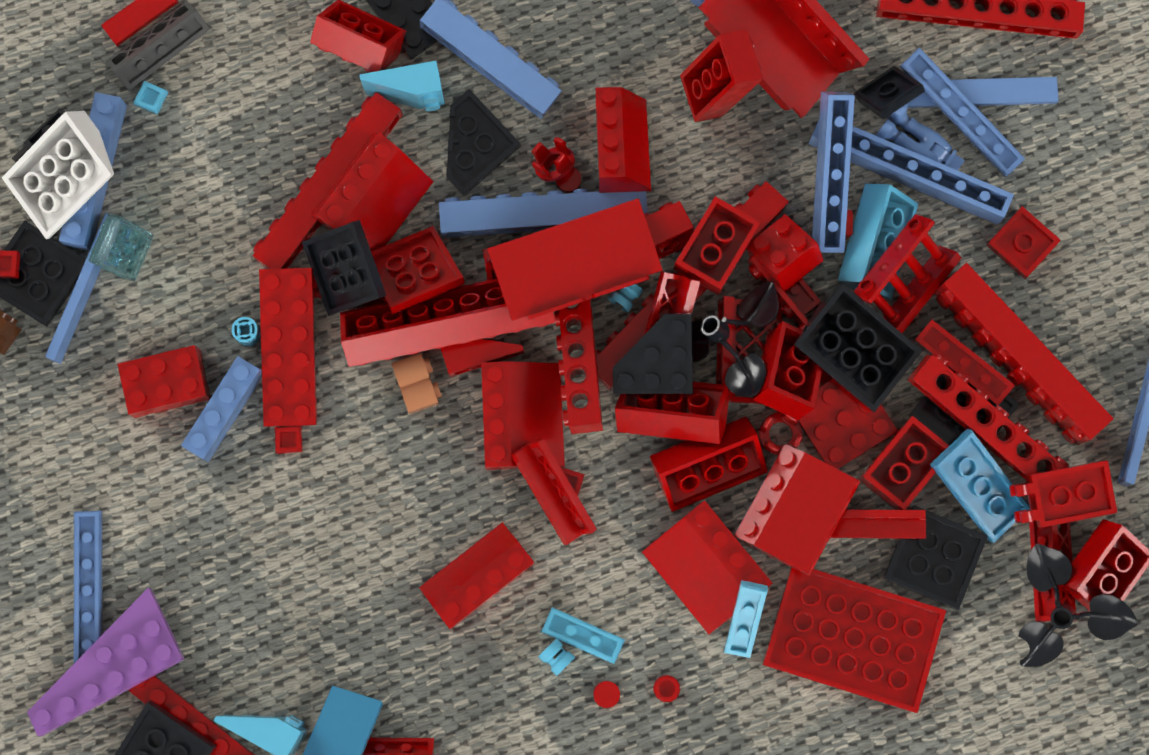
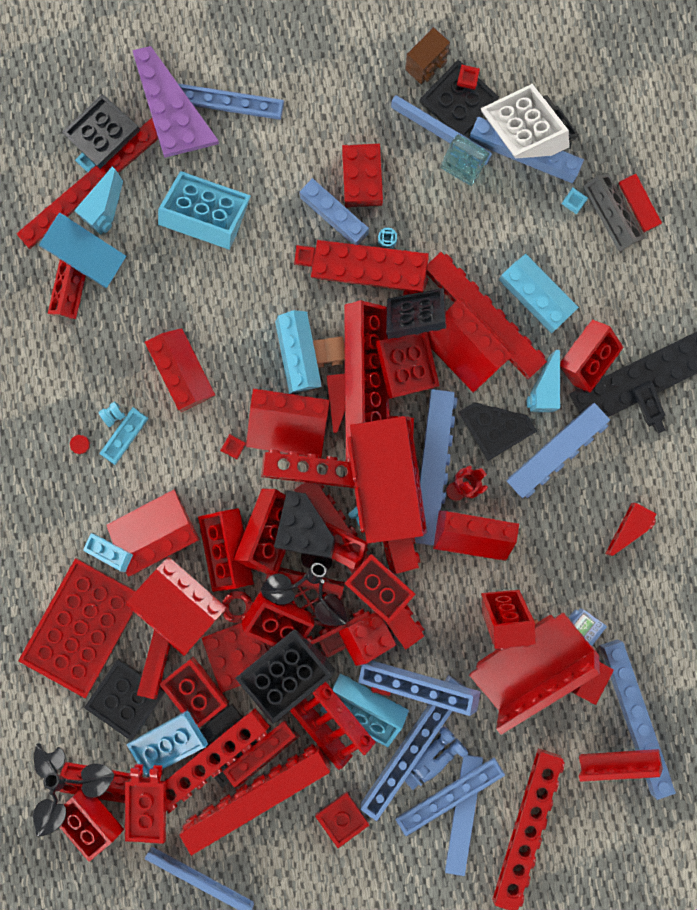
camera: 105 degrees right, 5 degrees up
red fence [511,438,597,545] -> none
red tile [653,675,680,702] -> none
black tile [853,66,925,119] -> none
none -> medium azure slope [158,171,251,250]
none -> medium azure slope [275,310,322,395]
none -> medium azure slope [499,254,579,334]

